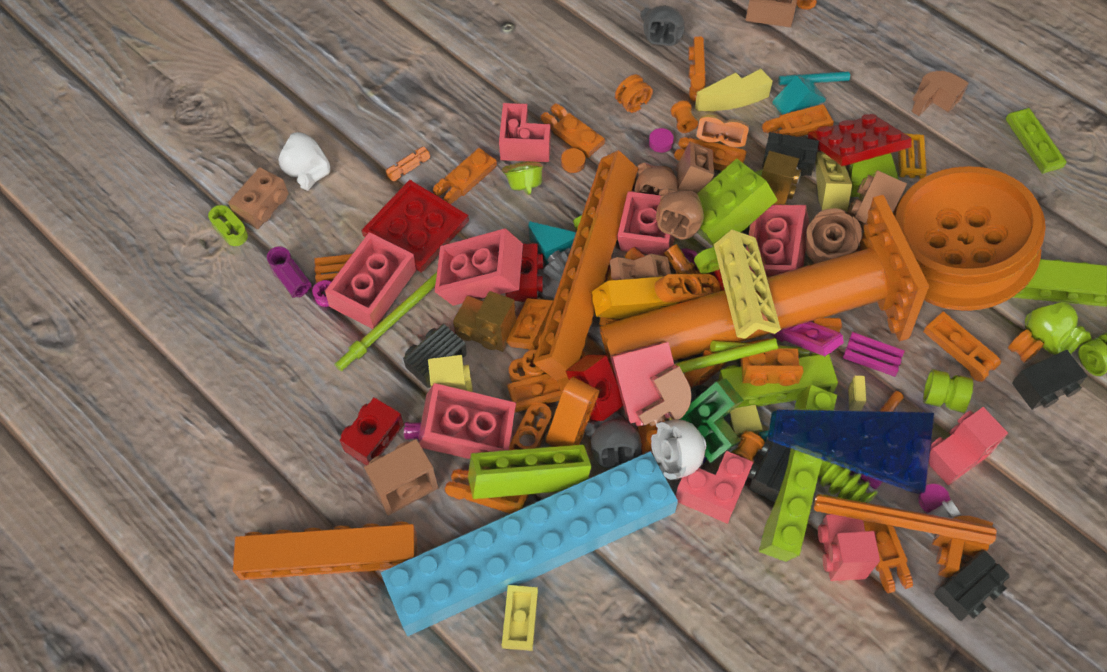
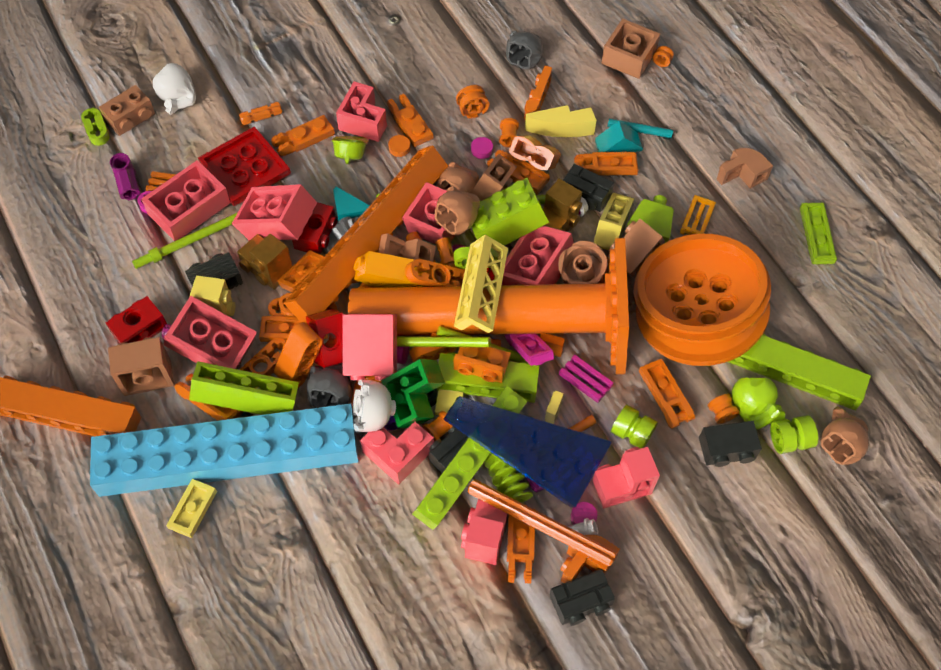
camera: 15 degrees right, 0 degrees up
nougat brick [636,364,691,426] -> none
red plate [808,114,912,166] -> none

